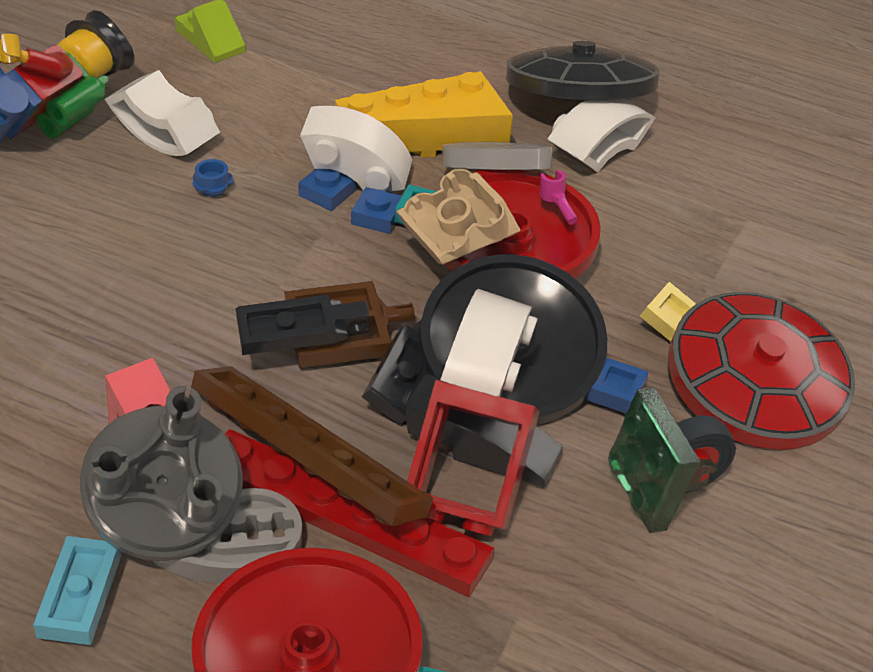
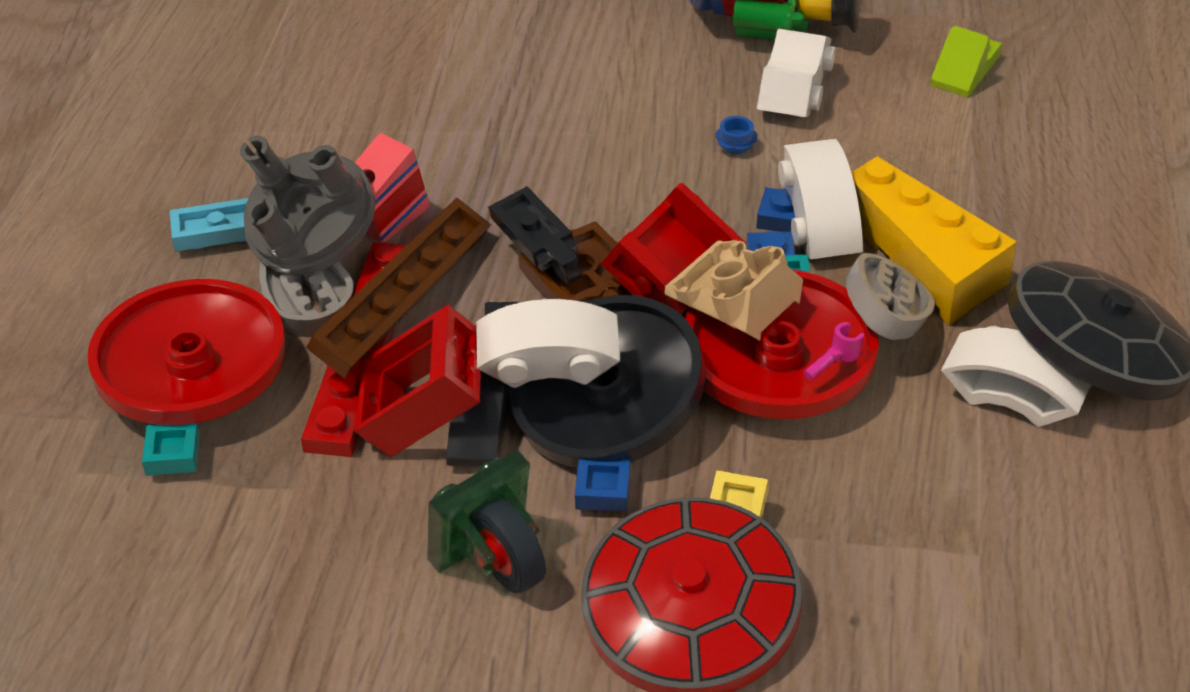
camera: 75 degrees right, 0 degrees up
none -> red panel [600,183,746,314]

